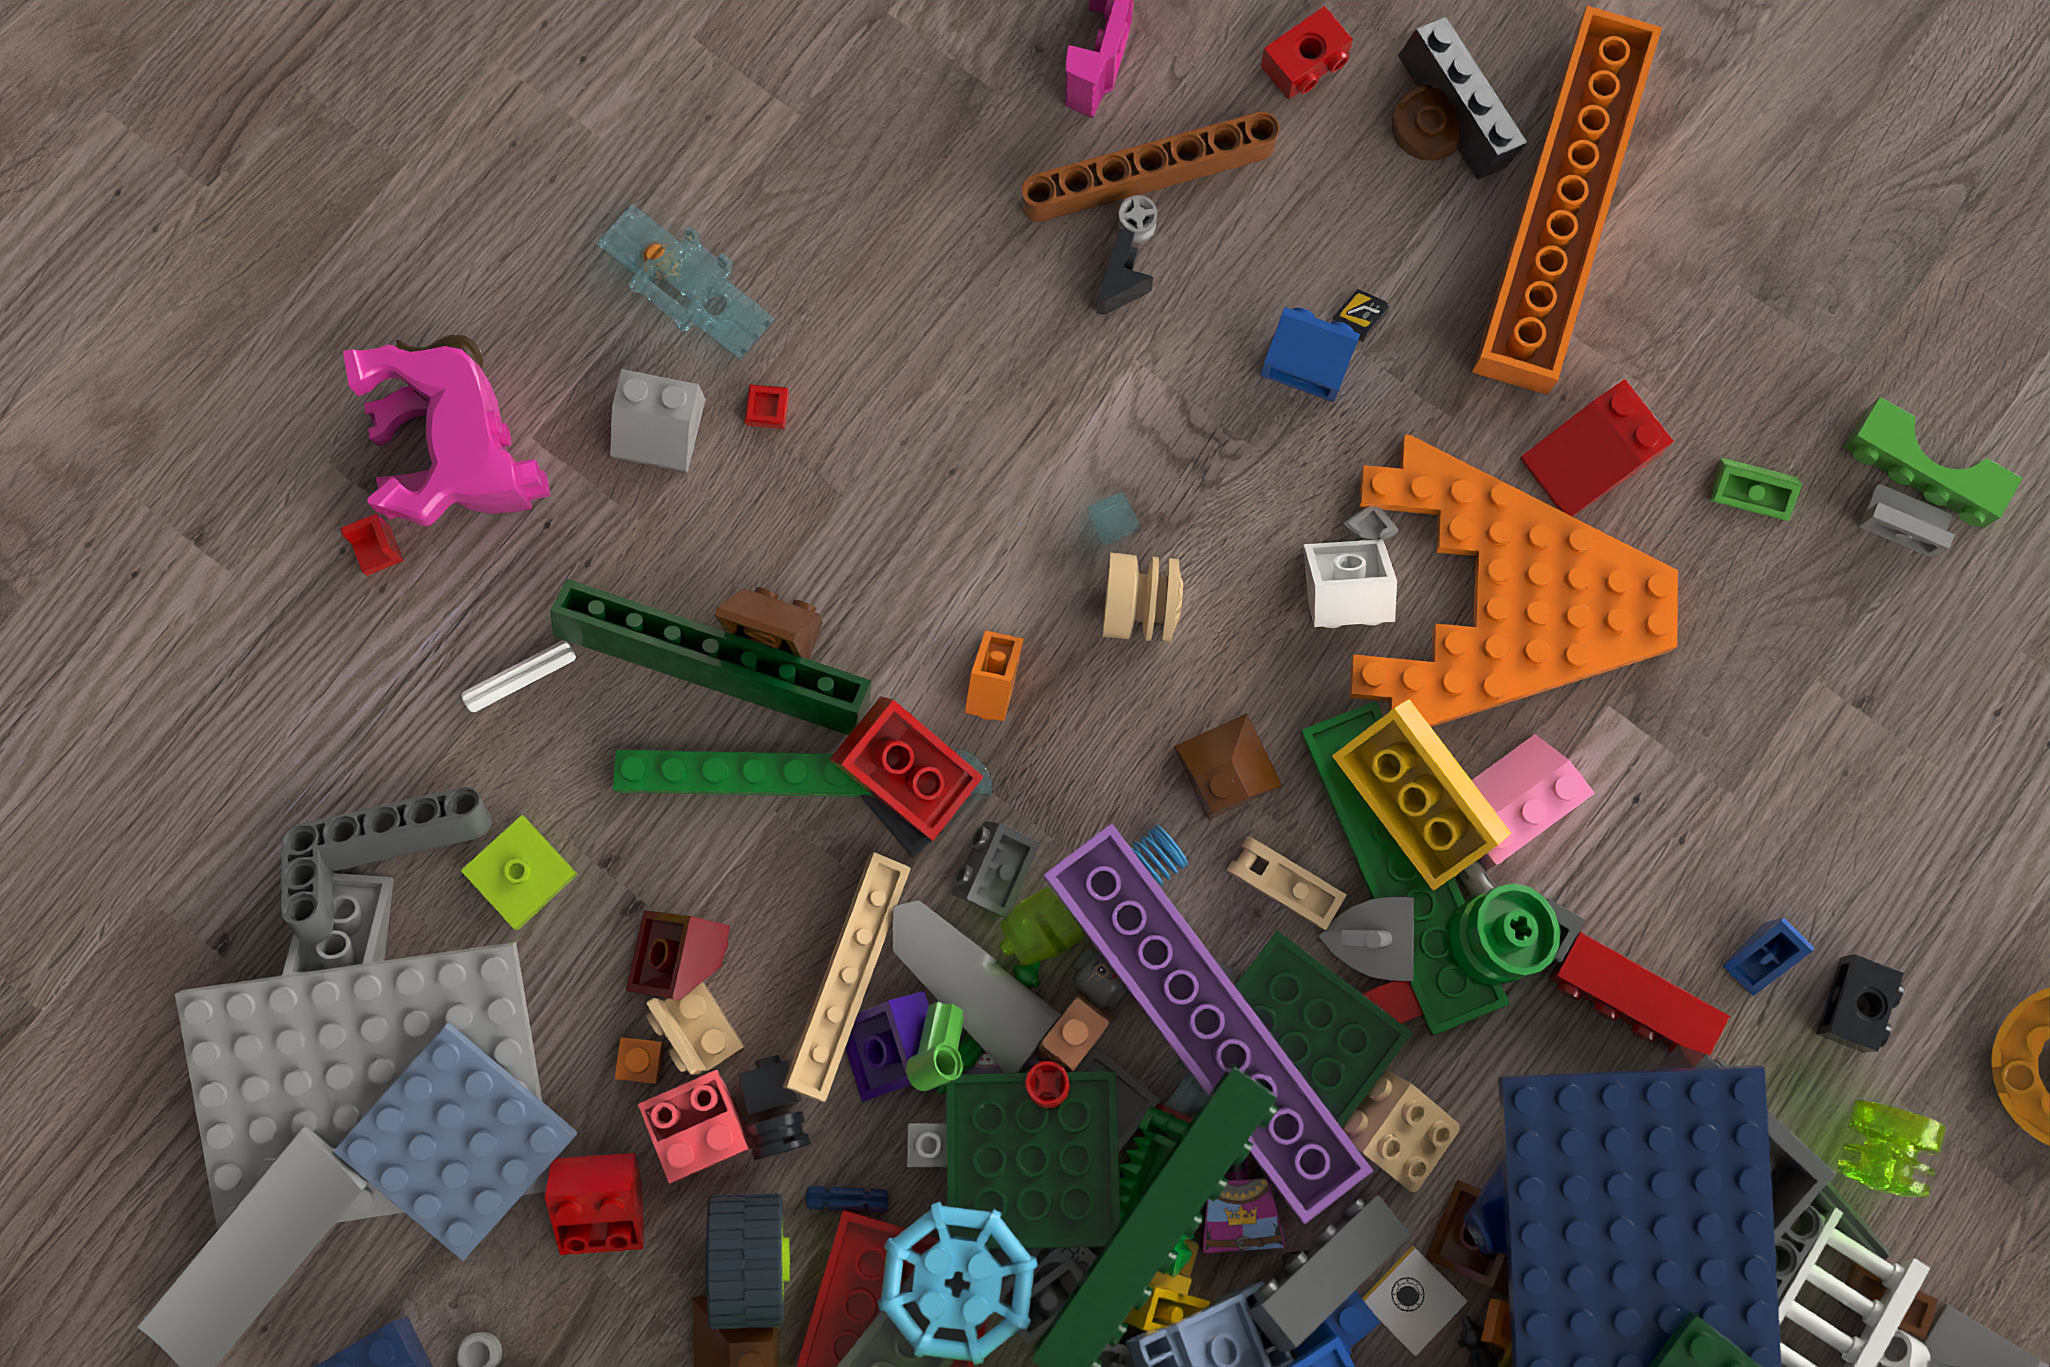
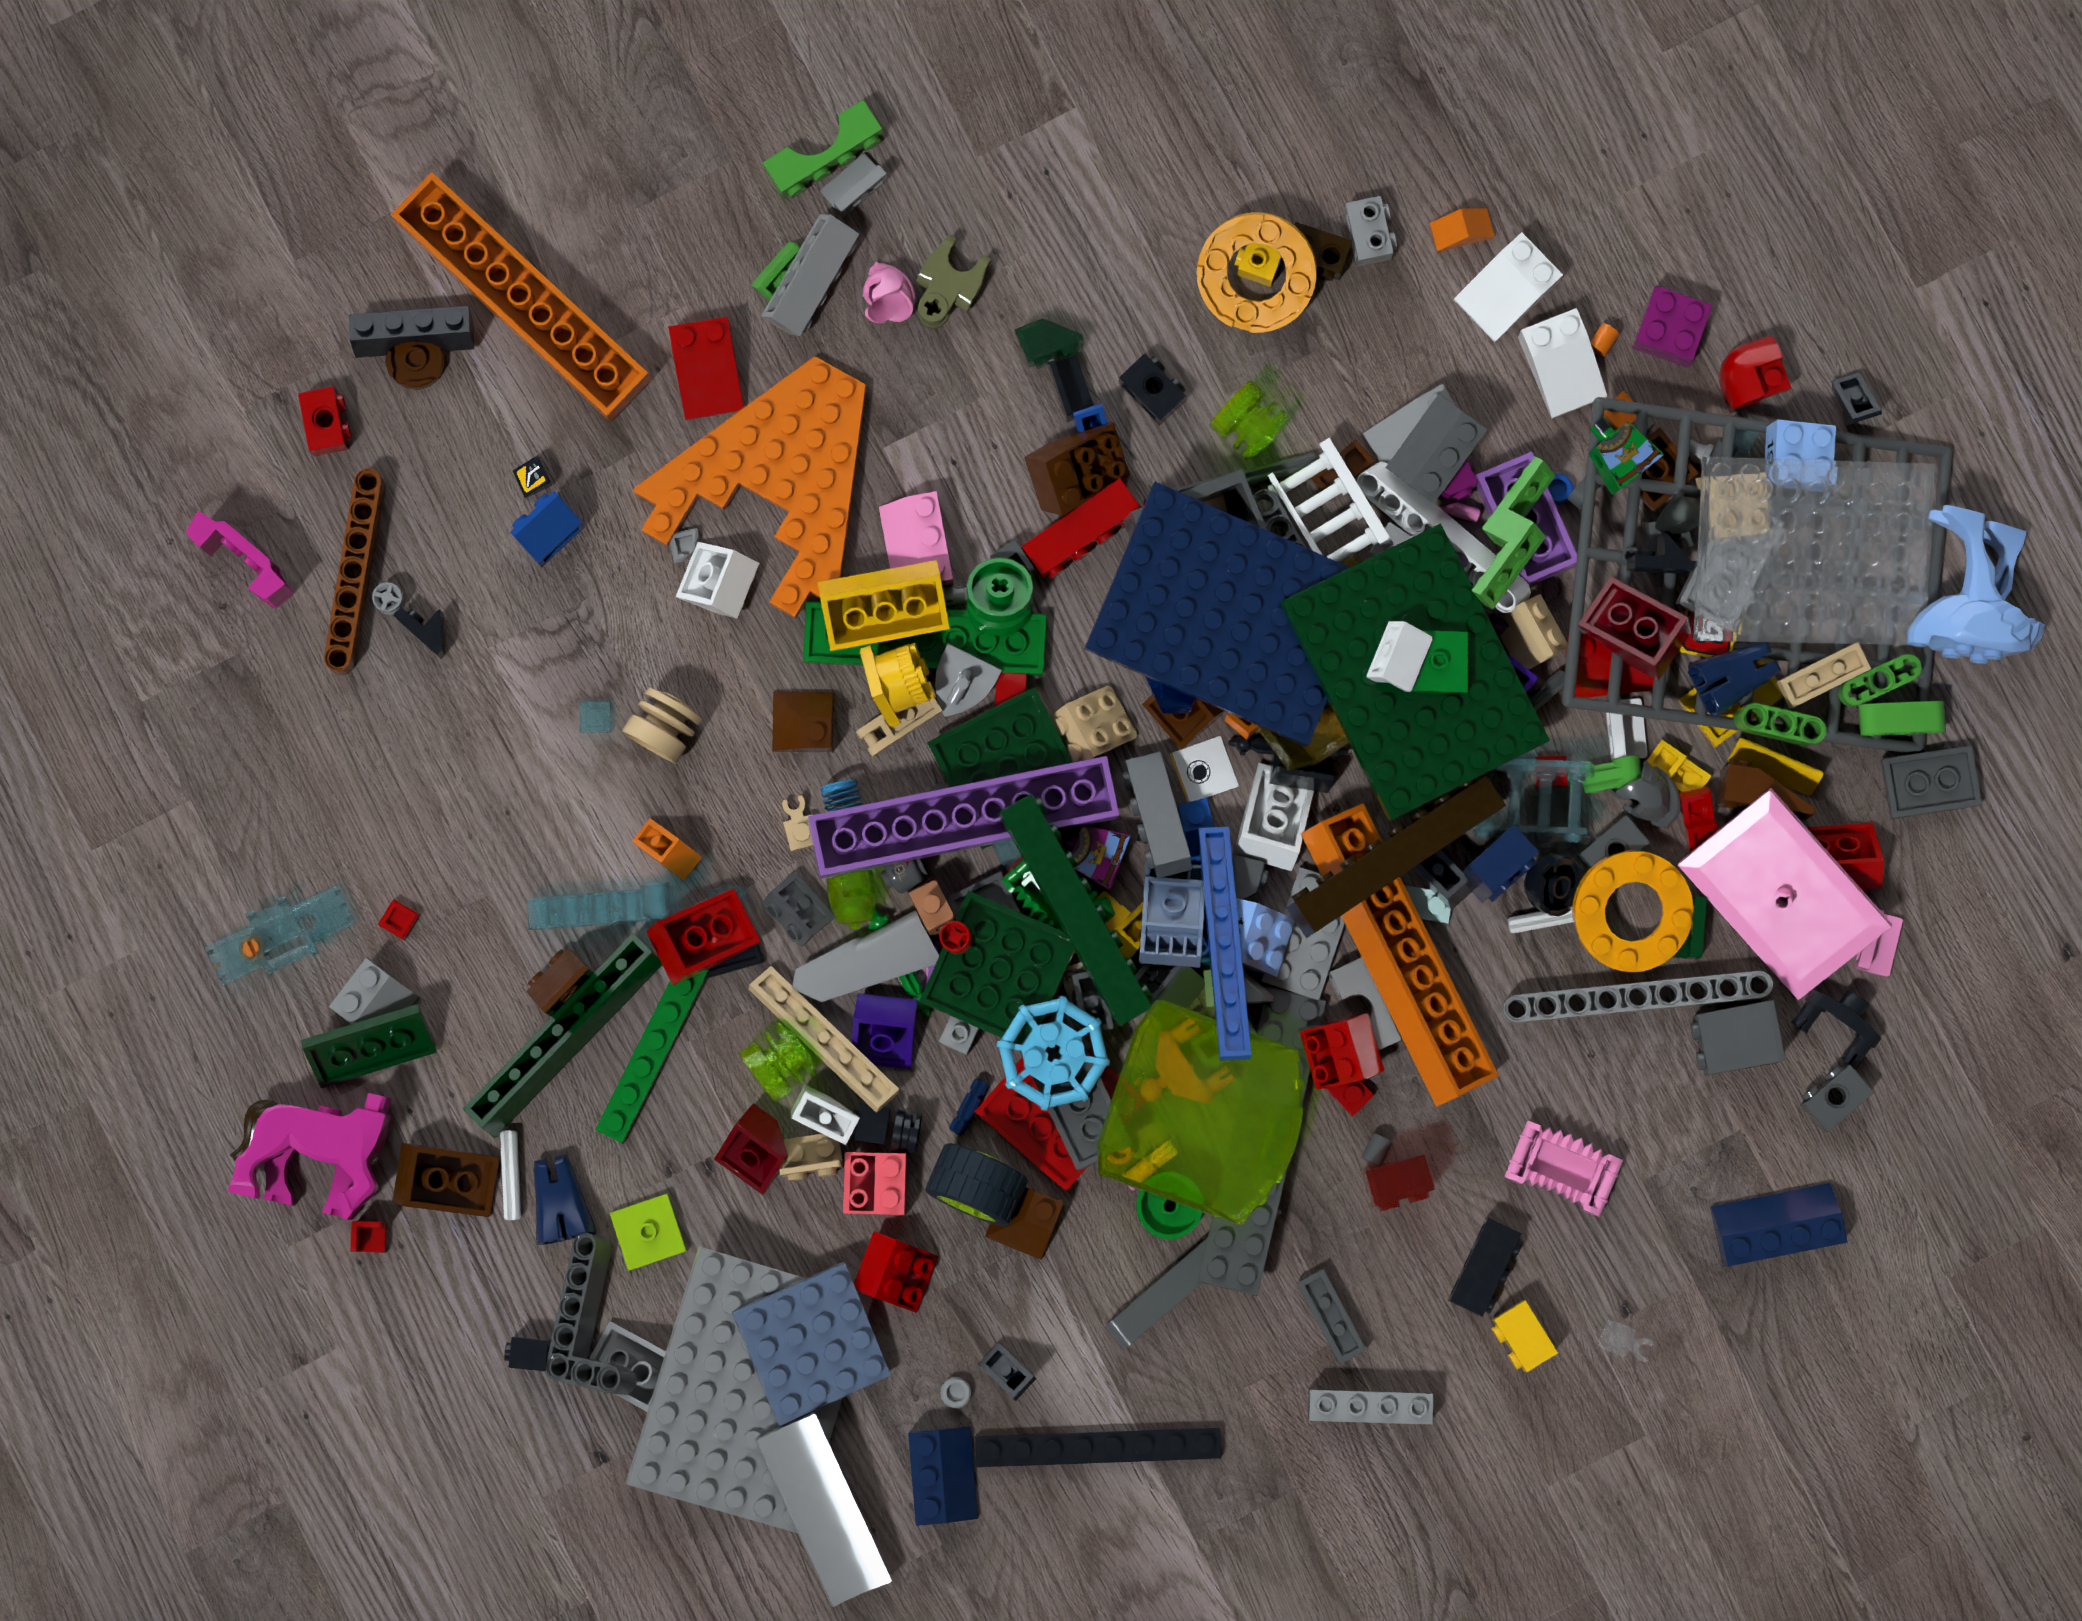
camera: 65 degrees left, 5 degrees up
orange plate [615,1037,664,1084] -> none
bright green piece [906,1002,964,1091] -> none
none -> dark green plate [301,1004,437,1088]
none -> reddish brown slope [392,1142,499,1217]
none -> black brick [504,1337,551,1371]
none -> clear light blue beam [526,882,676,930]
none -> dark blue piece [534,1154,597,1245]
none -> clear neon green wheel [738,1022,817,1103]
none -> light grey brick [761,214,859,336]
none -> tan plate [782,795,813,852]
none -> white slope [791,1084,860,1145]
none -> yellow piece [860,643,936,727]
none -> bright pink helmet [862,262,915,323]
none -> olive piece [916,235,991,329]
none -> clear green slope [1015,318,1084,369]
none -> reddish brown slope [1024,422,1130,516]
none -> black panel [1048,355,1093,422]

